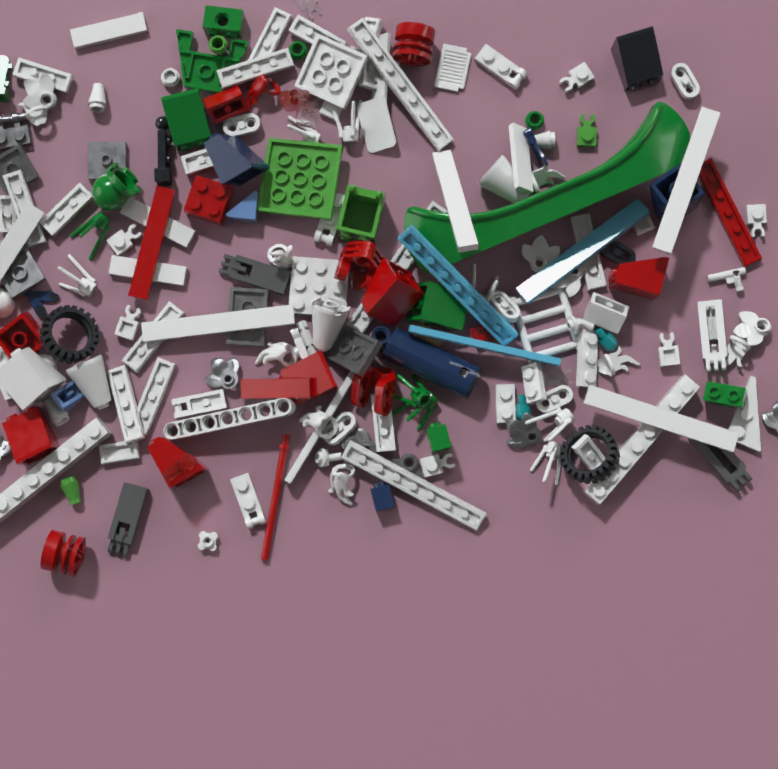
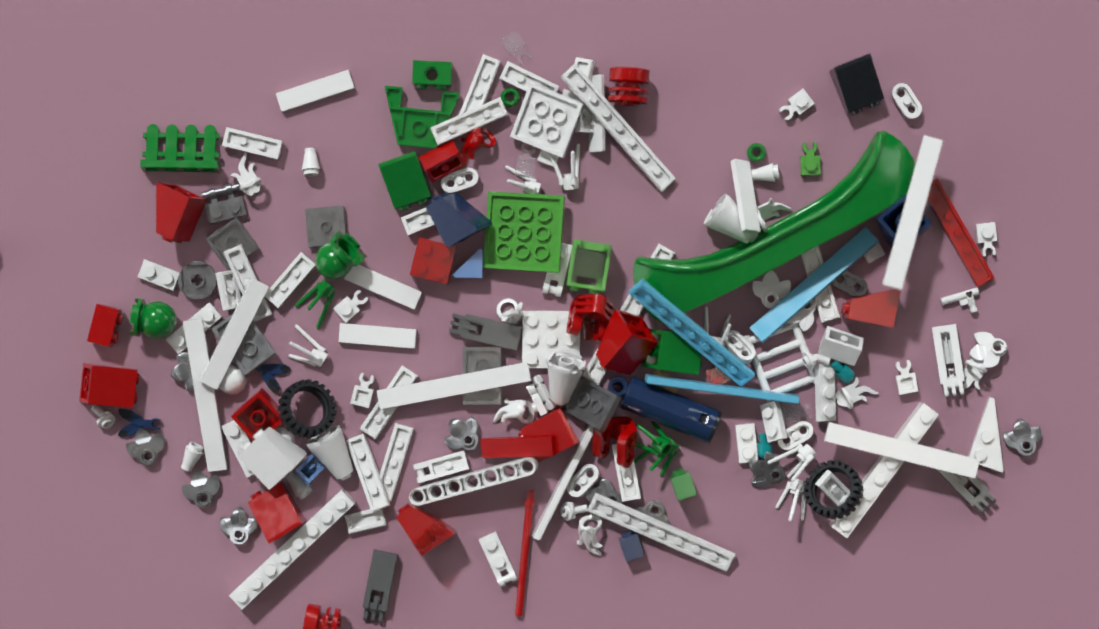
camera: 10 degrees left, 5 degrees up
white plate [22,73,57,109] -> none
bright green cone [59,475,82,505] -> none
red tile [128,186,176,301] -> none
black plate [154,116,172,186] -> none
white plate [161,68,180,87] -> none
white plate [198,531,218,551] -> none
bright green cone [208,35,227,56] -> none
clear red axle [279,89,311,105] -> none
white piece [299,406,338,439] -> none
white sticker [357,97,396,153] -> none
white plate [420,454,455,478] -> none
white tile [432,150,479,253] -> none
white window [434,43,472,92] -> none
white plate [474,44,528,90] -> none
dark blue piece [523,128,548,168] -> none
green brick [703,381,747,410] -> none

